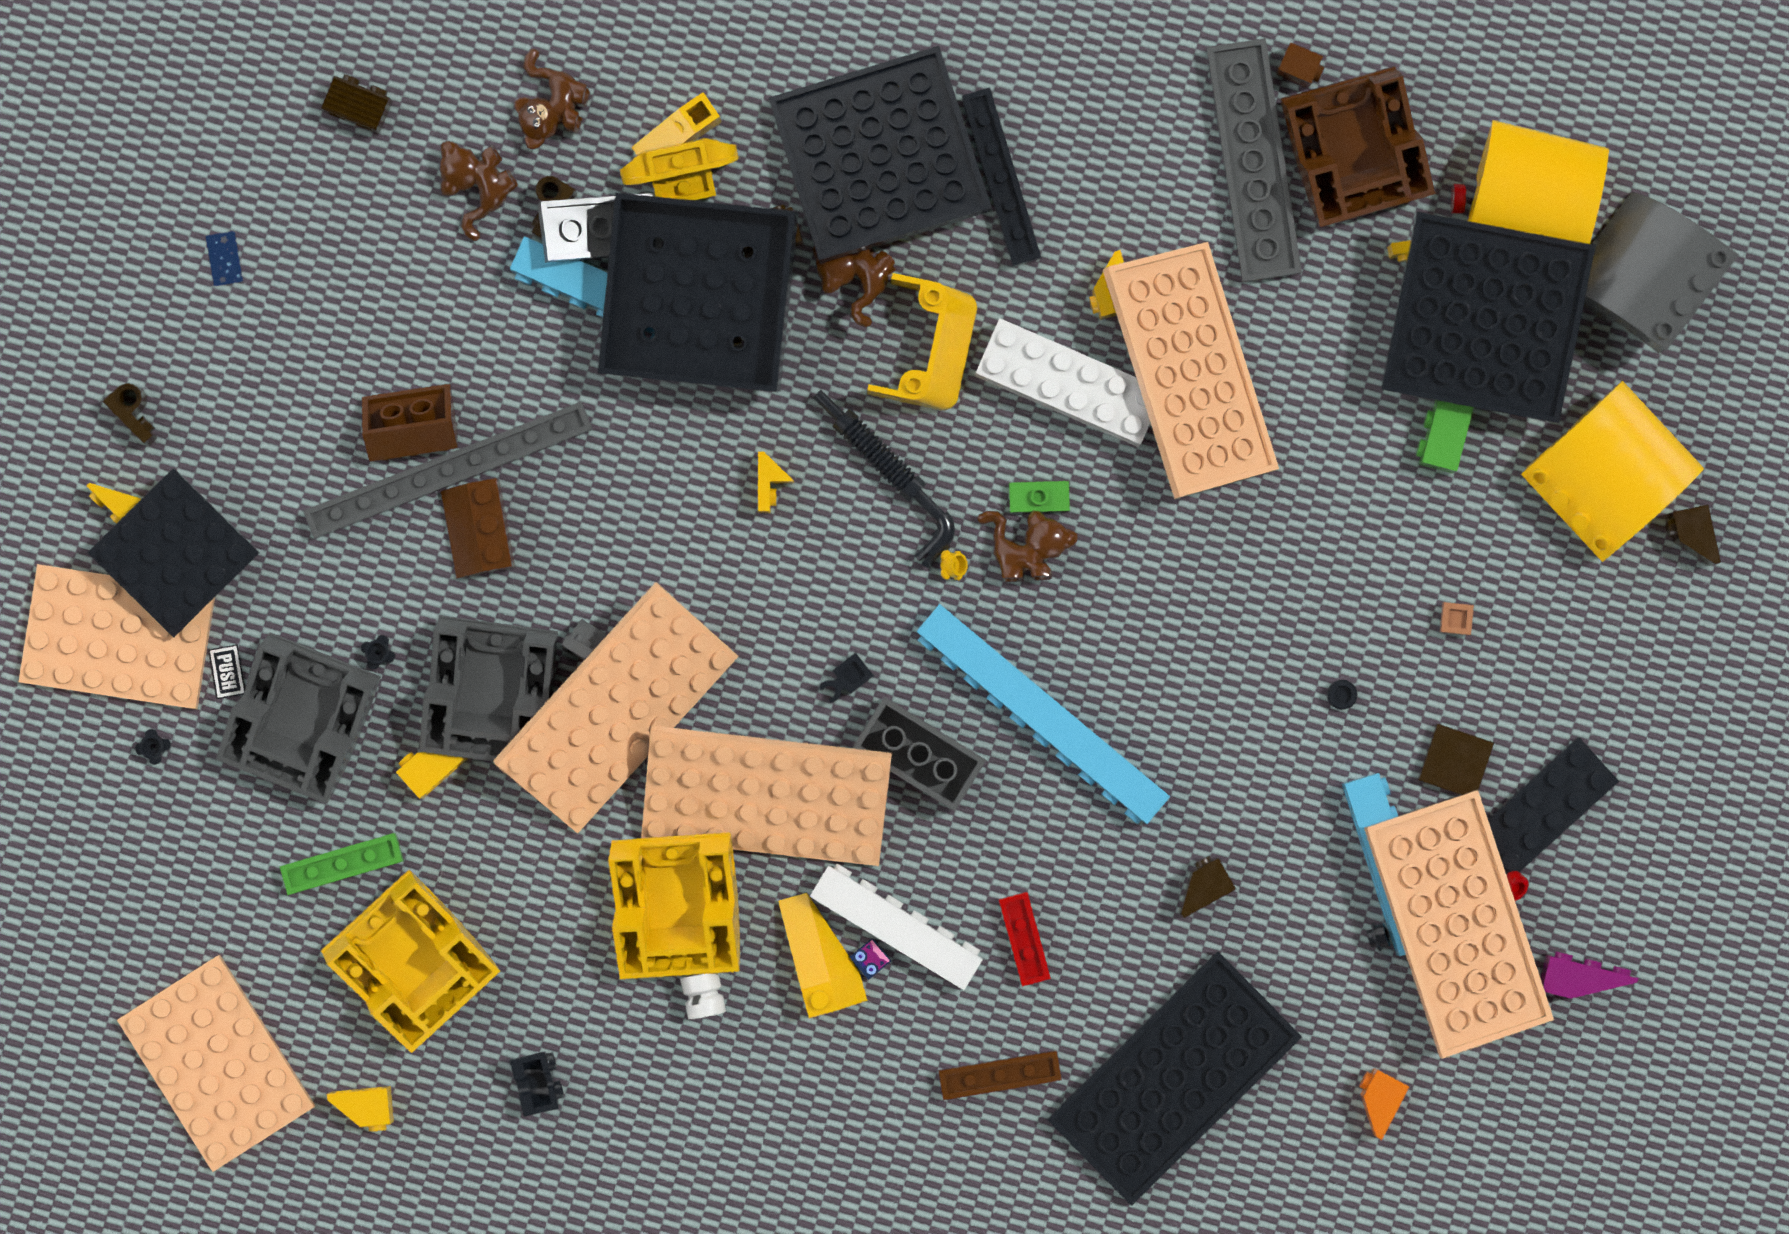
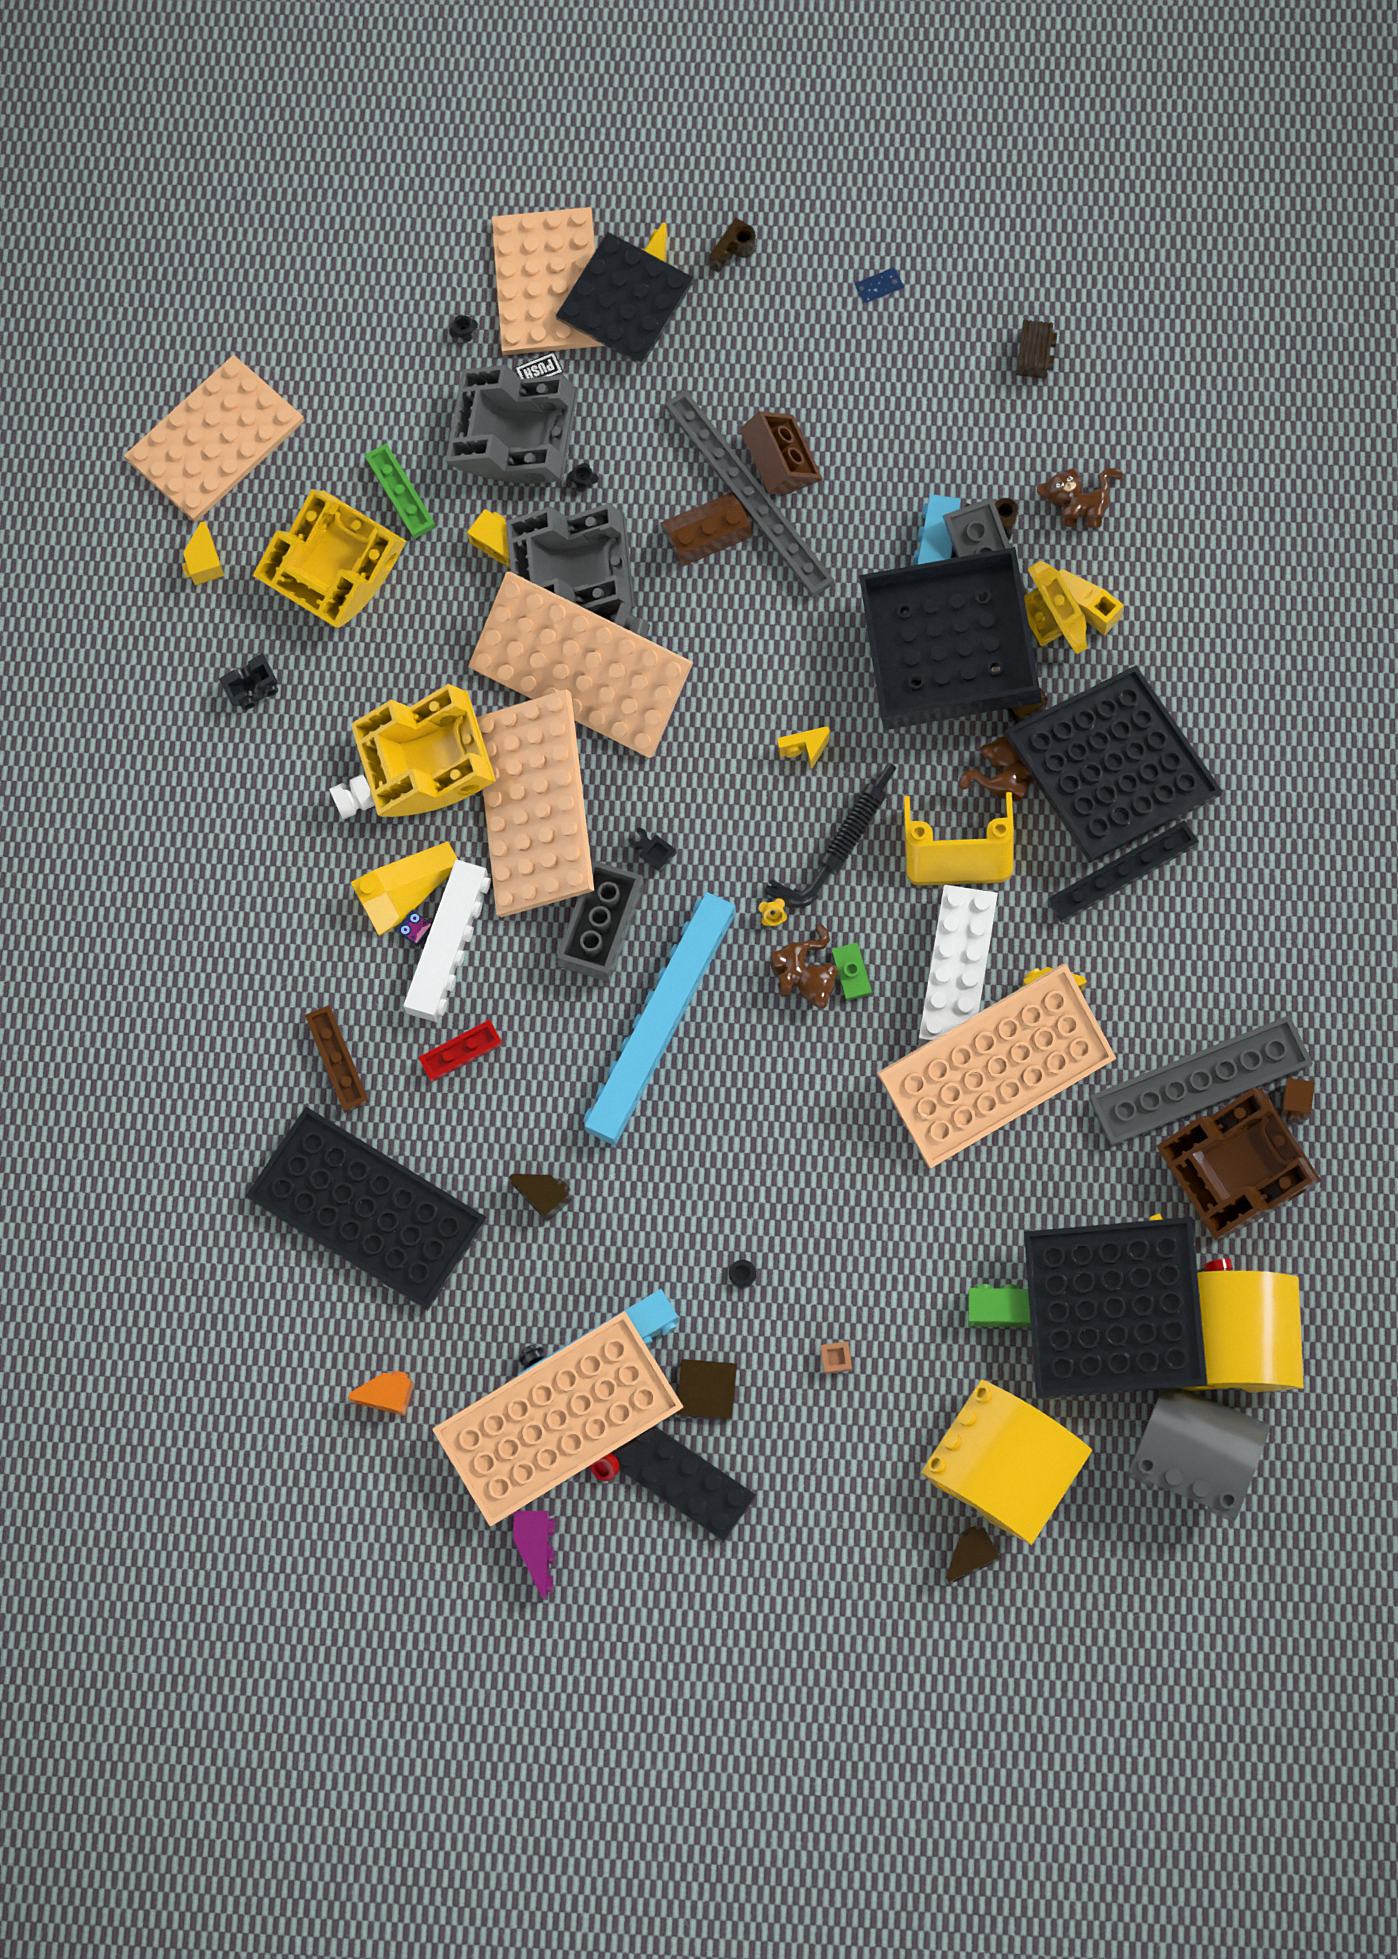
camera: 80 degrees right, 15 degrees down
reddish brown animal [440,141,518,242] -> none

